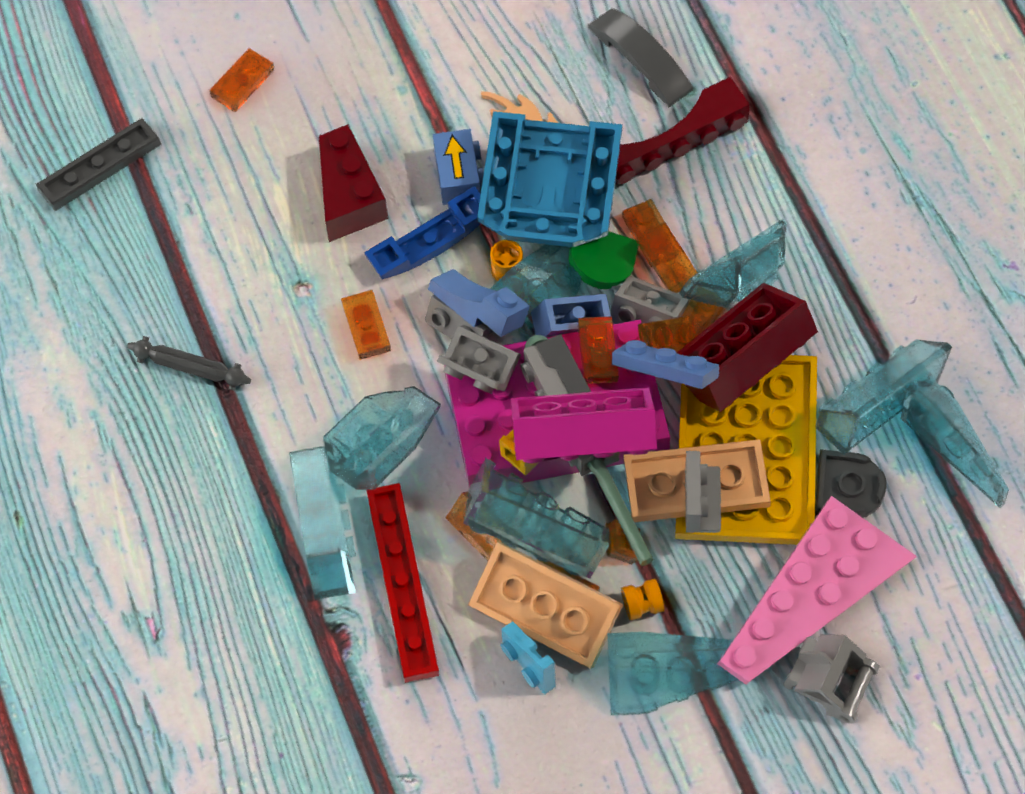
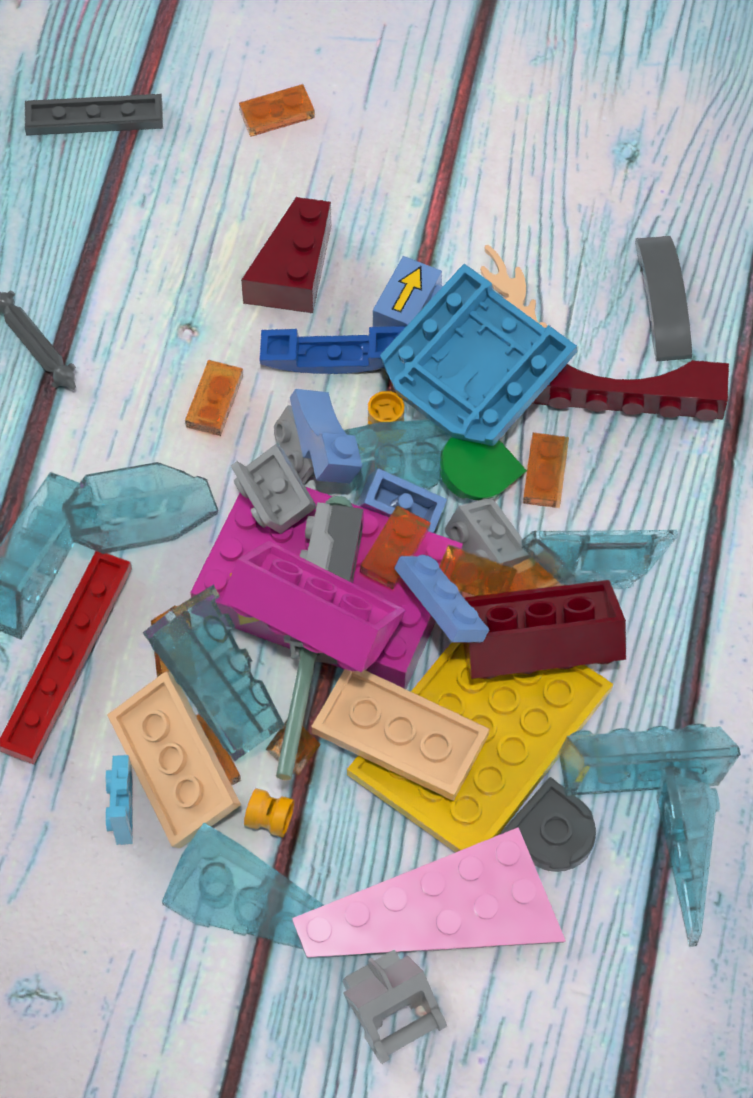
camera: 30 degrees right, 0 degrees up
clear orange plate [636,222,700,293] -> none
light grey bracket [685,451,721,533] -> none

